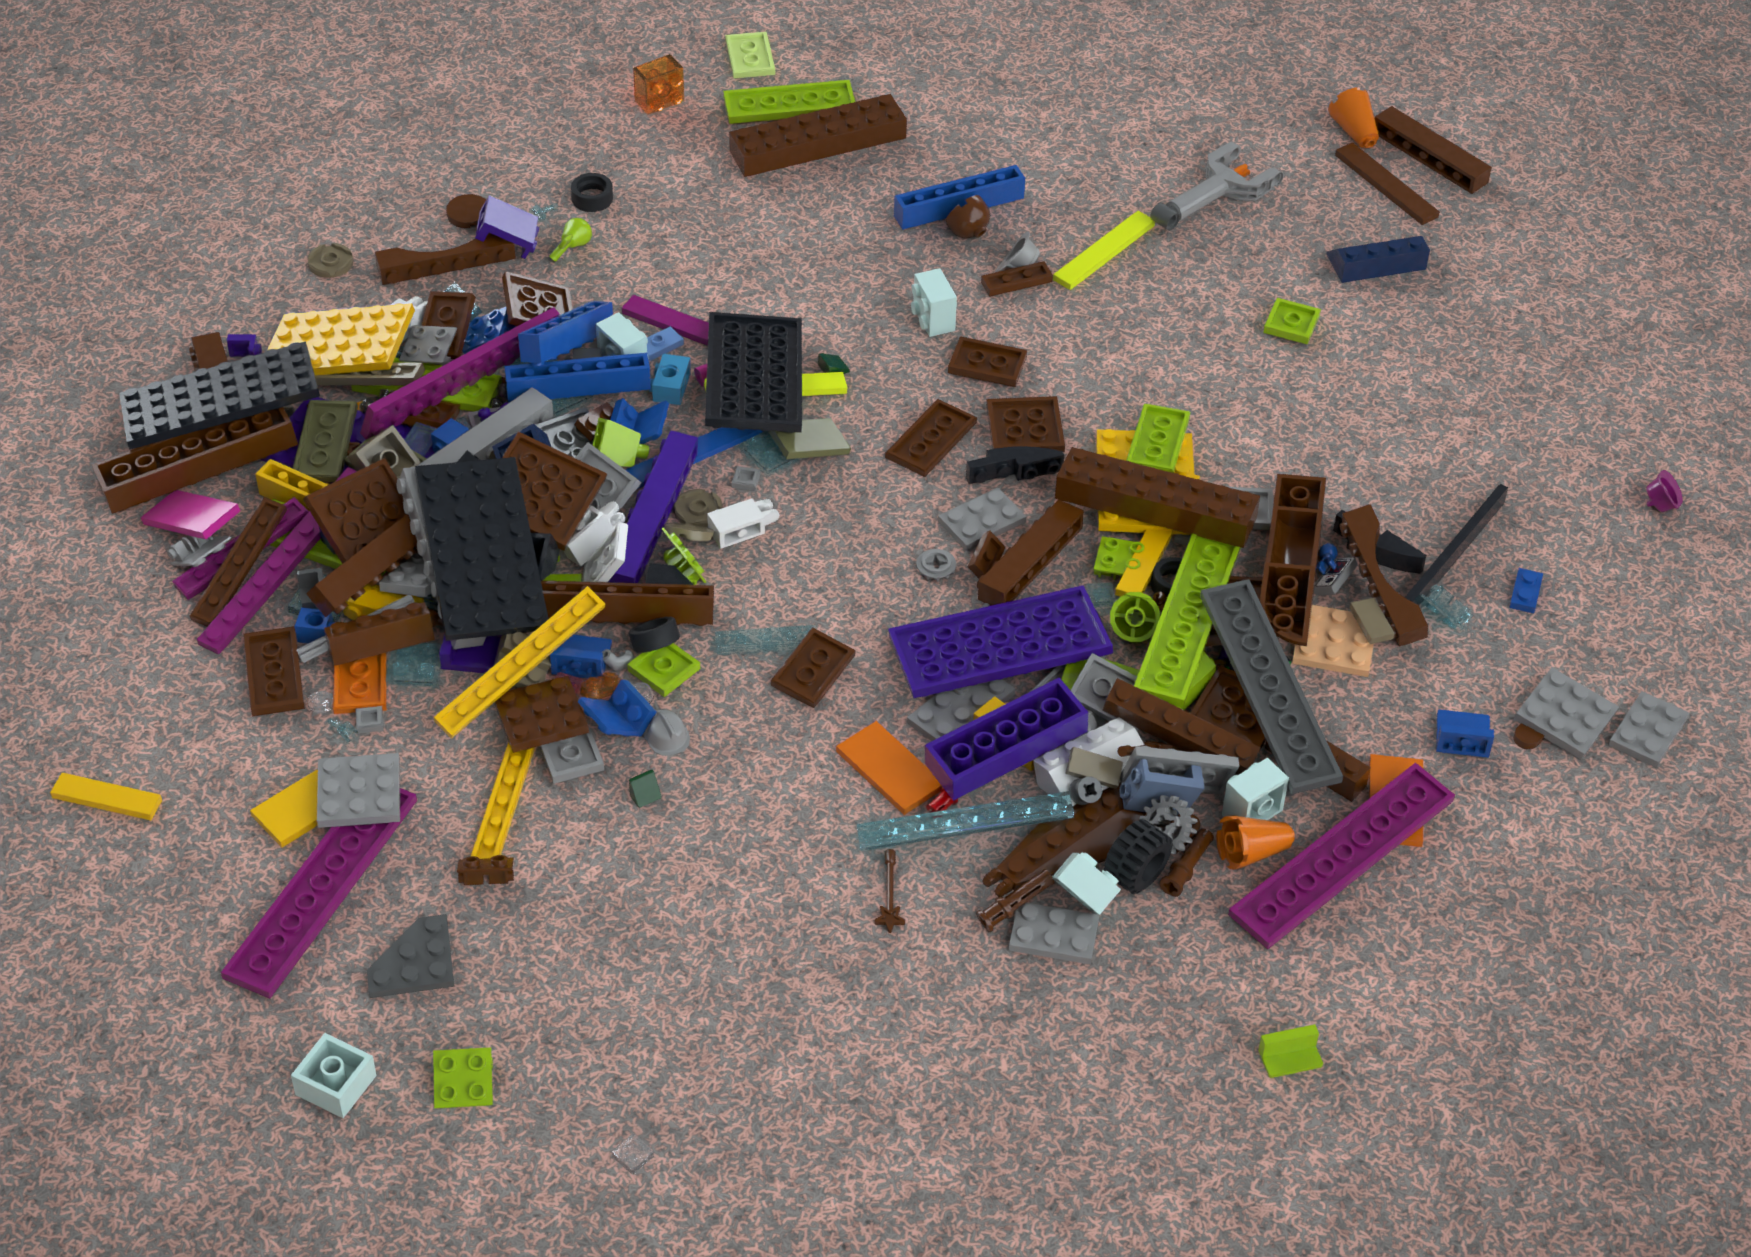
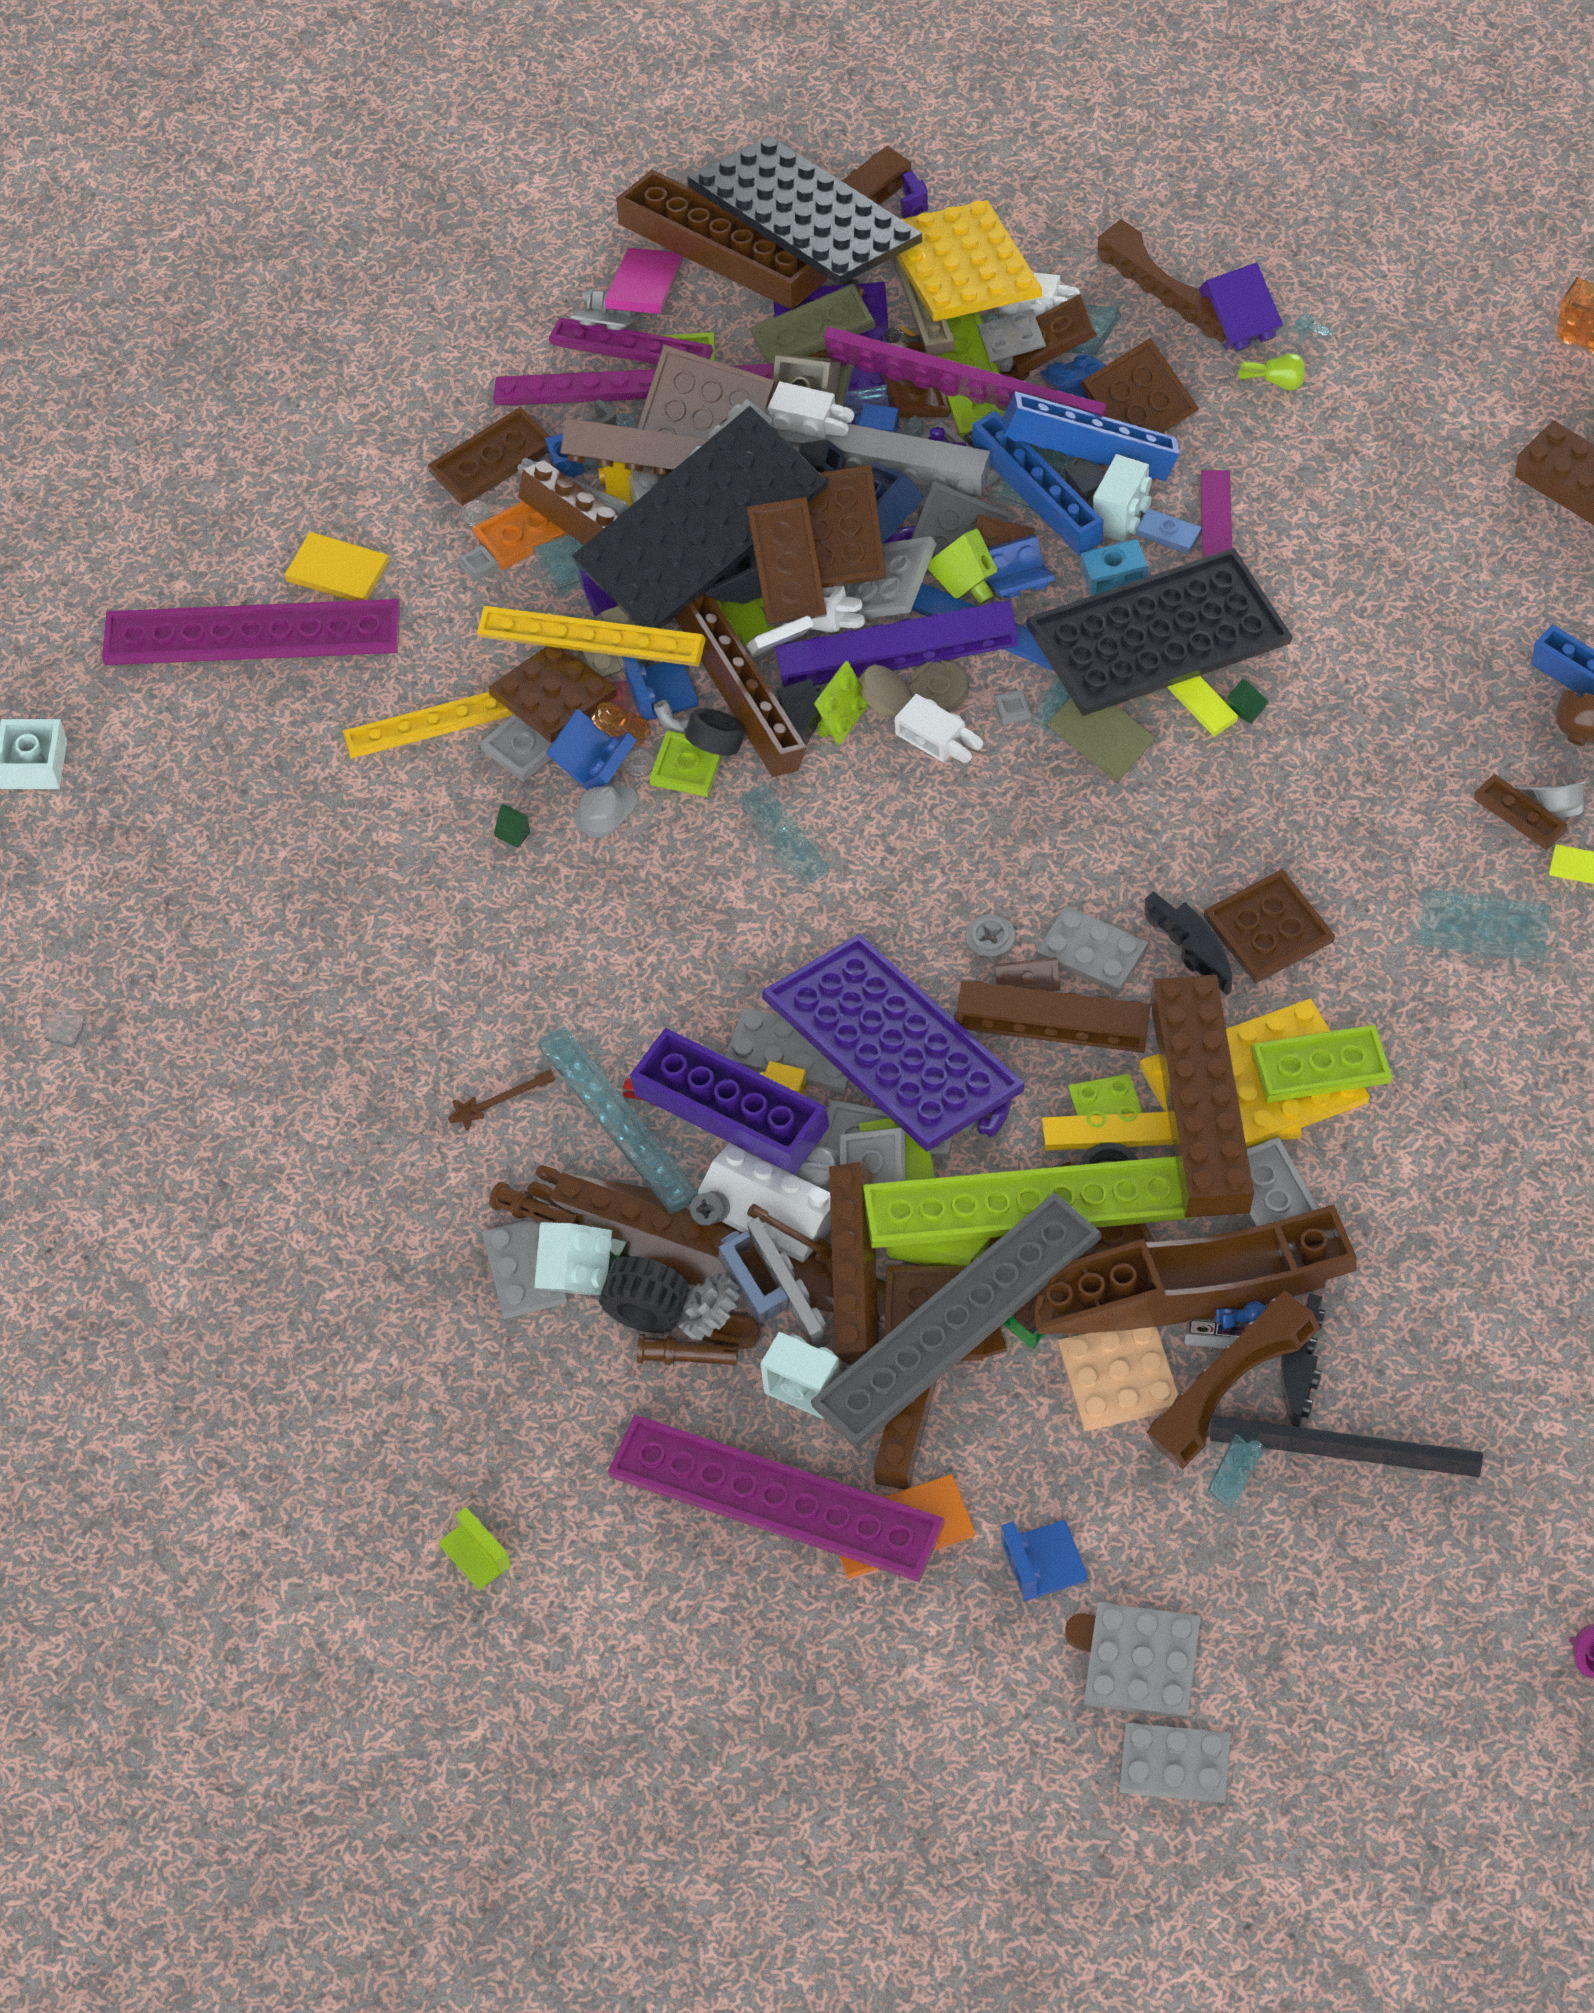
camera: 70 degrees right, 10 degrees up
yellow tile [50,773,162,820] -> none
reddish brown tile [190,497,287,627] -> none
yellow brick [255,459,328,511] -> none
dark tan tile [308,243,354,278] -> none
light grey plate [317,753,400,828] -> none
clear light blue hand [327,718,358,742] -> none
dark grey plate [367,914,455,998] -> none
lime hinge [433,1047,493,1109] -> none
reddish brown tile [446,194,486,229] -> none
reddish brown hinge [457,855,514,886] -> none
black tyre [571,173,613,212] -> none
reddish brown tile [771,627,856,708] -> none
orange tile [836,721,943,815] -> none
reddish brown tile [885,399,977,477] -> none
light aqua brick [911,268,957,337] -> none
reddish brown plate [948,336,1027,387] -> none
dark tan tile [1066,747,1123,789] -> none
clear light blue tile [1087,583,1115,608] -> none
lime cylinder [1110,592,1160,643] -> none
orange cone [1216,815,1295,870] -> none
dark tan tile [1349,597,1395,644] -> none
blue plate [1509,568,1544,614] -> none
none -> reddish brown plate [747,497,827,626]
none -> white hinge [768,382,855,439]
none -> clear light blue tile [1418,888,1551,962]

